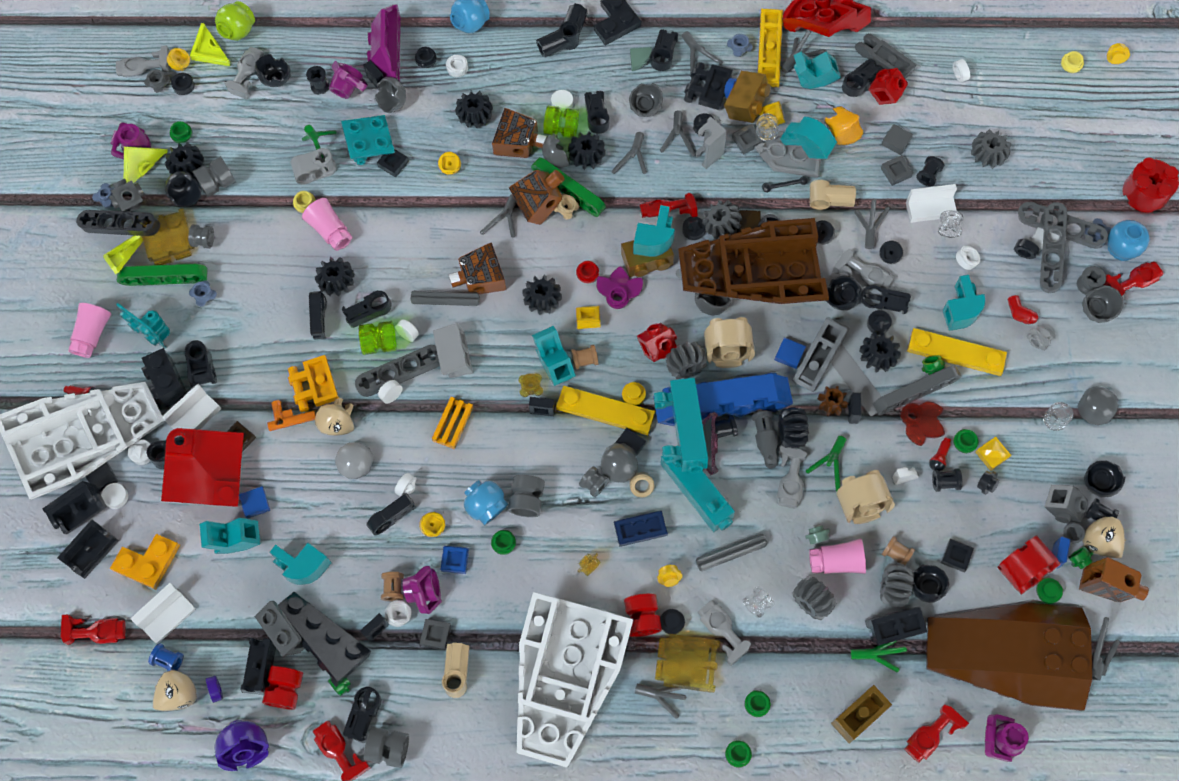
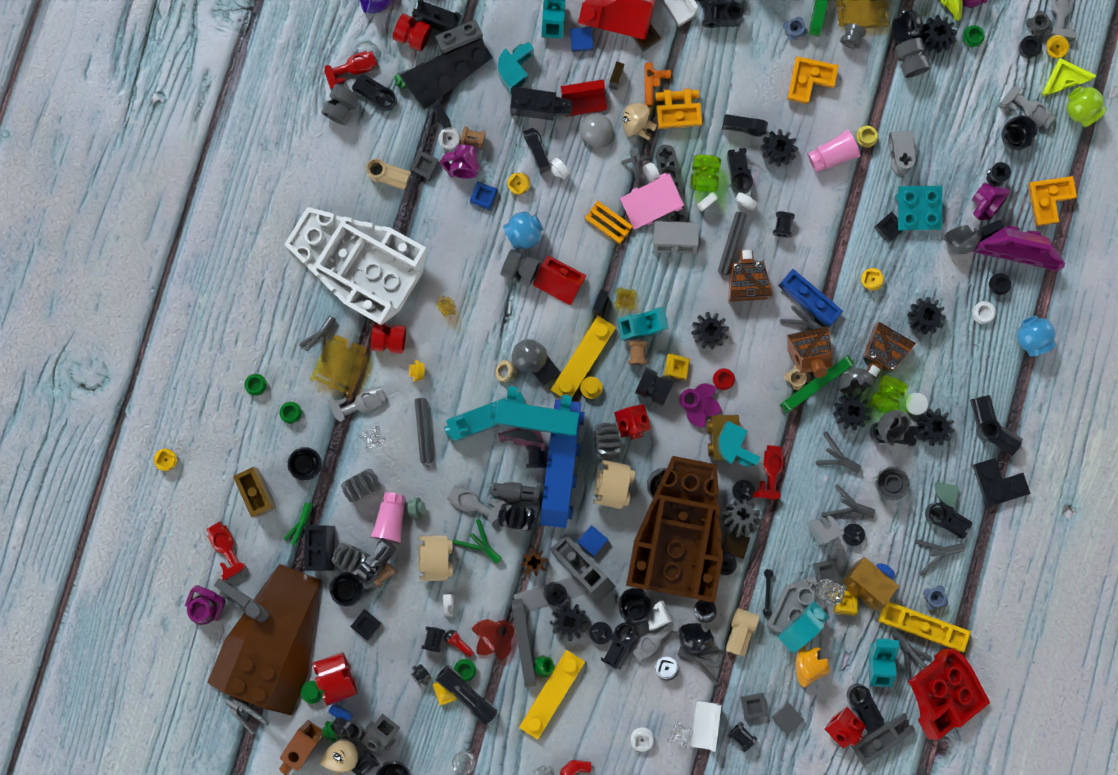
camera: 100 degrees right, 15 degrees up
green plant [302,125,337,159] -> none
green plate [491,530,516,555] -> none
dark grey wheel [579,466,609,497] -> none
dark blue plate [614,510,668,547] -> none
black plate [660,609,685,635] -> none
black plate [684,62,733,110] -> none
black tile [848,392,862,424] -> none
teal brick [943,275,985,331] -> none
none -> dark grey hinge [214,578,270,623]
none -> black hair [287,447,322,481]
none -> black tile [330,717,354,739]
none -> black piece [357,538,396,584]
none -> black axle [435,665,498,725]
none -> black hinge [510,86,572,121]
none -> red panel [533,255,587,305]
none -> black tile [543,582,567,606]
none -> red panel [560,79,607,117]
none -> dark brown tile [609,61,625,90]
none -> bright pink piece [620,173,684,230]
none -> dark grey plant [621,148,652,189]
none -> black wheel [635,367,675,406]
none -> white tile [648,601,672,631]
none -> black hair [679,623,714,654]
none -> white tile [735,192,758,211]
none -> black bush [772,211,795,238]
none -> blue tile [778,269,843,328]
none -> light orange plate [786,56,839,104]
none -> dark grey hair [877,410,911,446]
none -> black gear [916,408,955,446]
none -> light orange plate [1028,176,1077,227]

